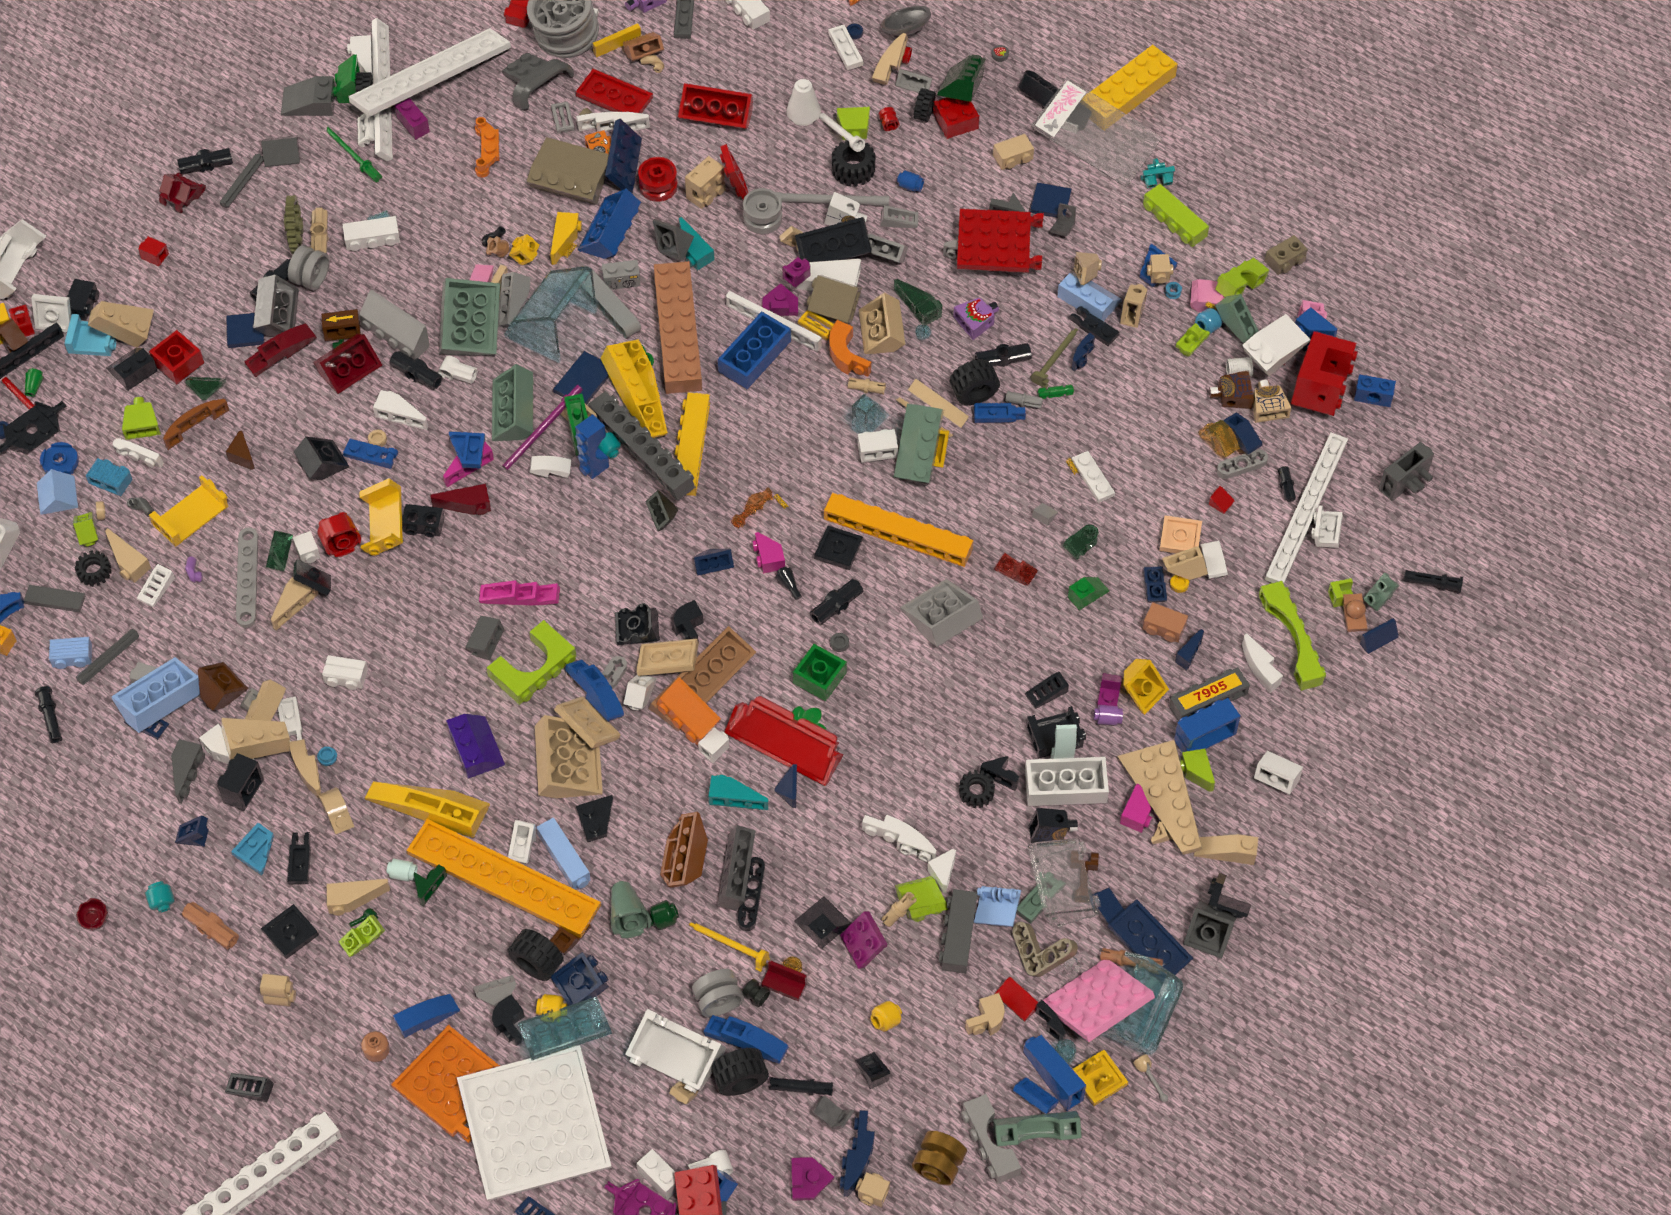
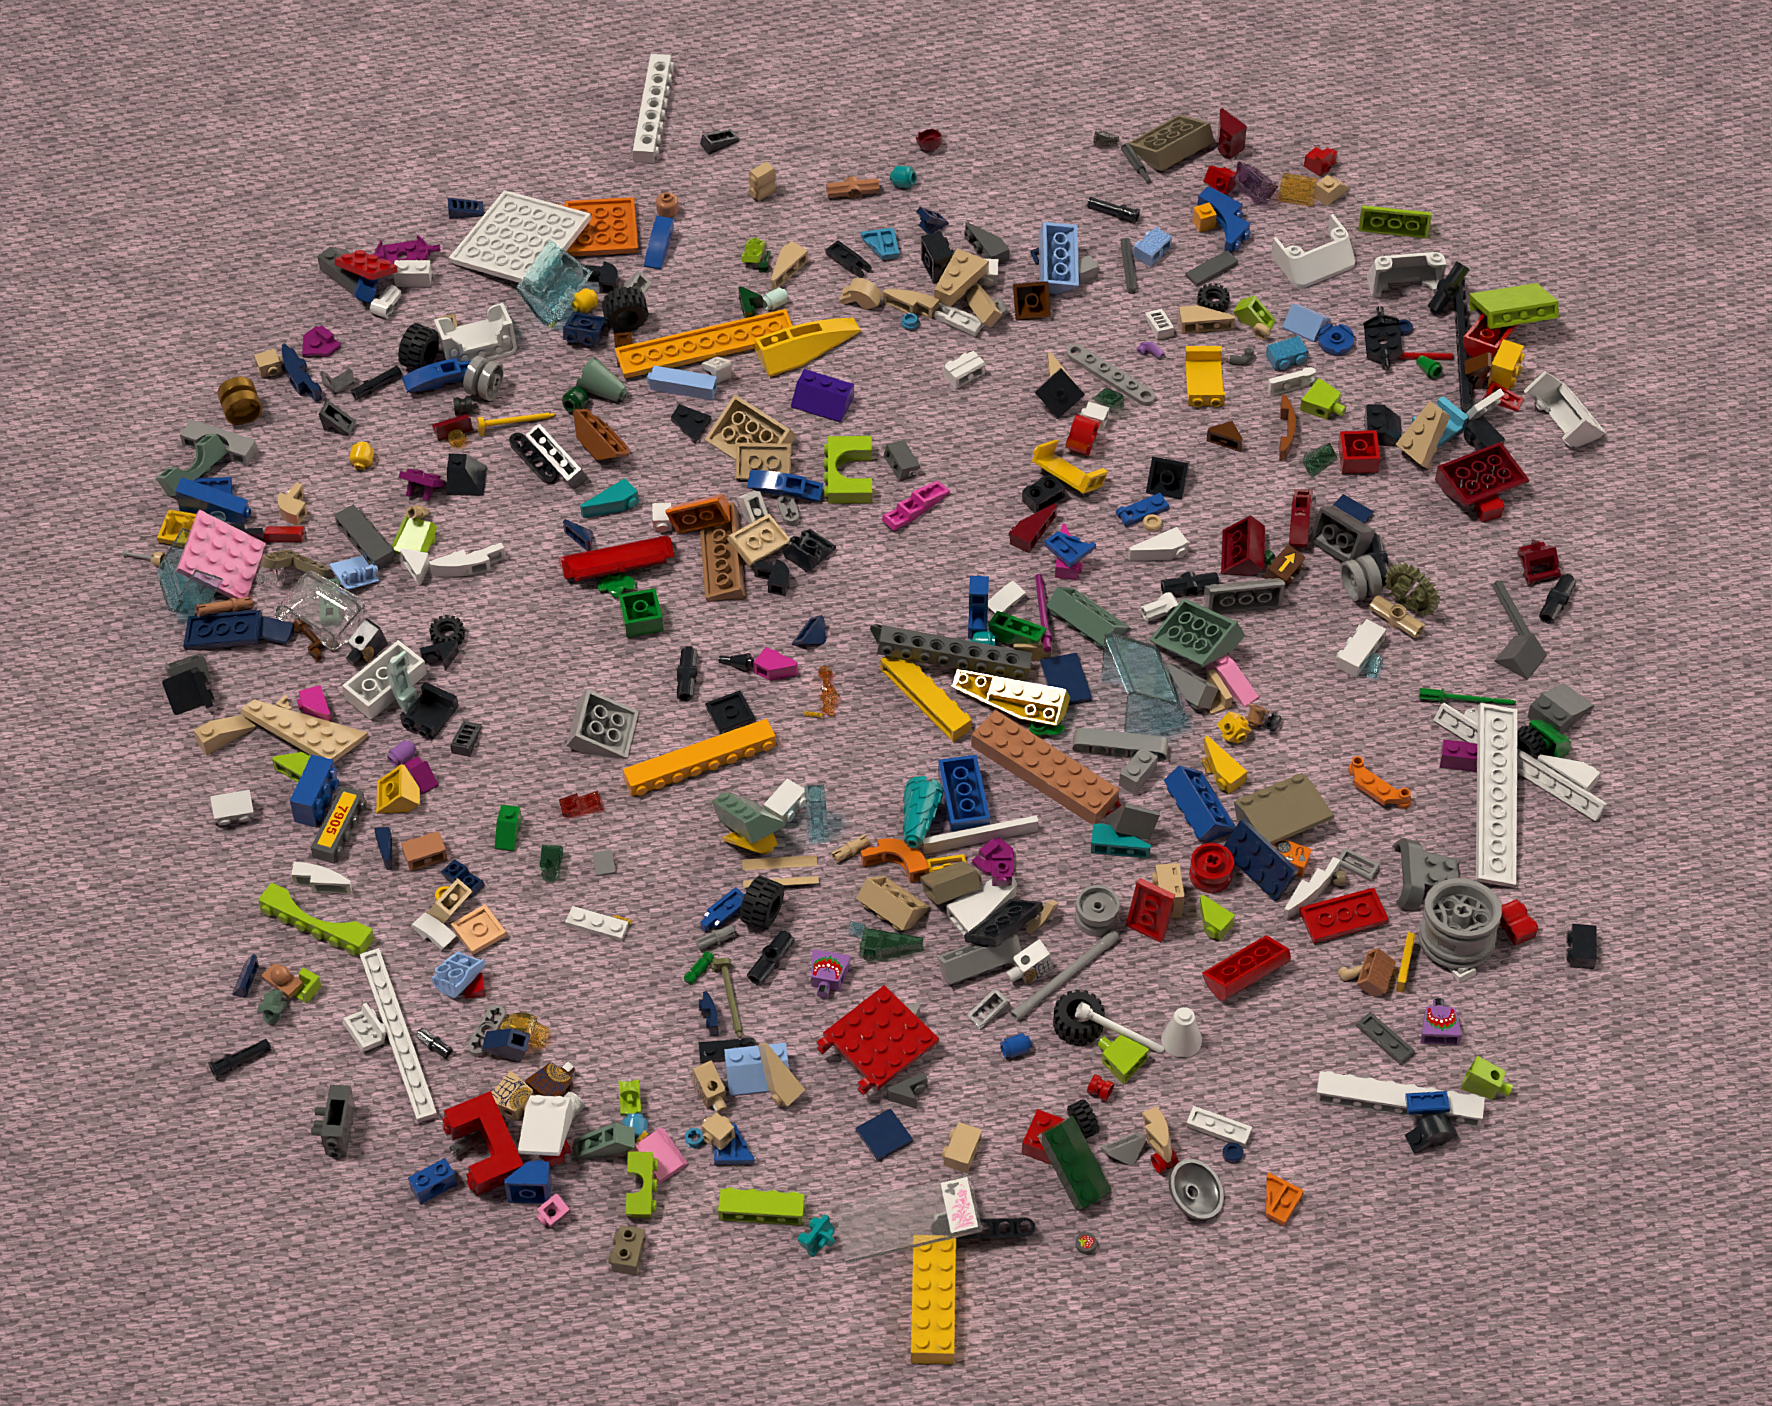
camera: 135 degrees right, 5 degrees down
black plate [261,904,319,959] -> none
dark grey tile [830,633,849,652] -> none
flat silver bracket [1051,203,1076,236] -> none
none -> light blue slope [431,951,486,998]
none -> teal cone [903,776,944,848]
none -> lime slope [1199,894,1235,941]
none -> dark red slope [1435,442,1530,507]

